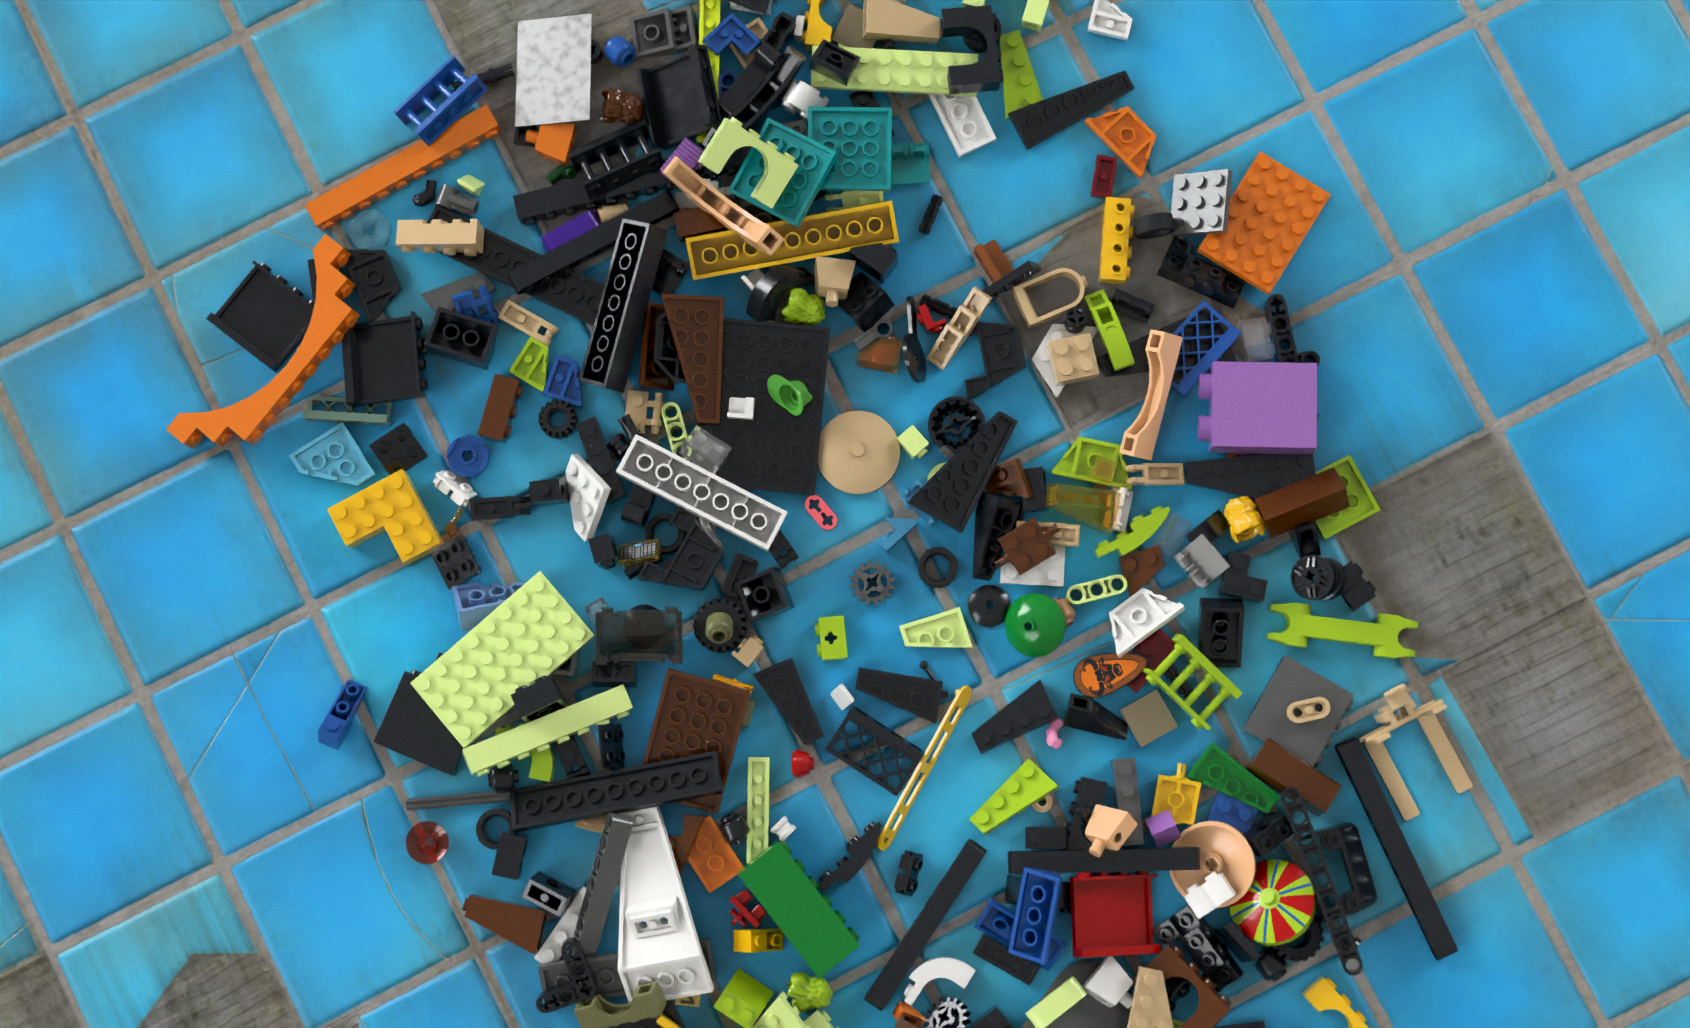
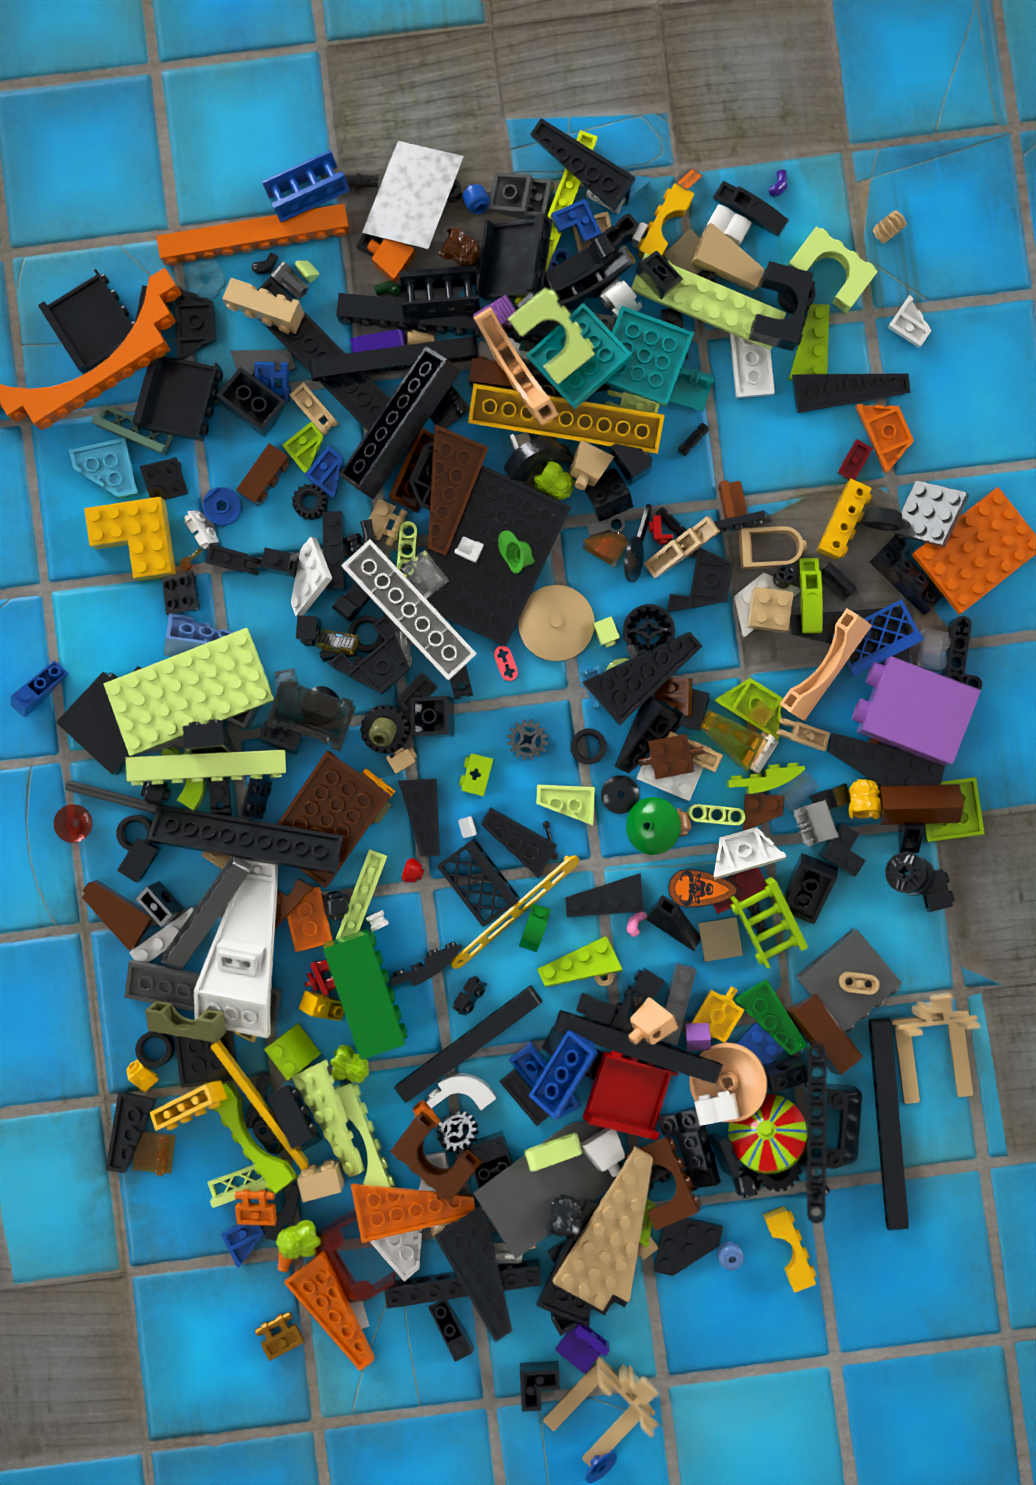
camera: 15 degrees right, 5 degrees up
black beam [536,938,597,1013] -> none
dark azure slope [881,518,918,553] -> none
lime piece [1266,602,1418,659] -> none
none -> green brick [519,904,551,952]

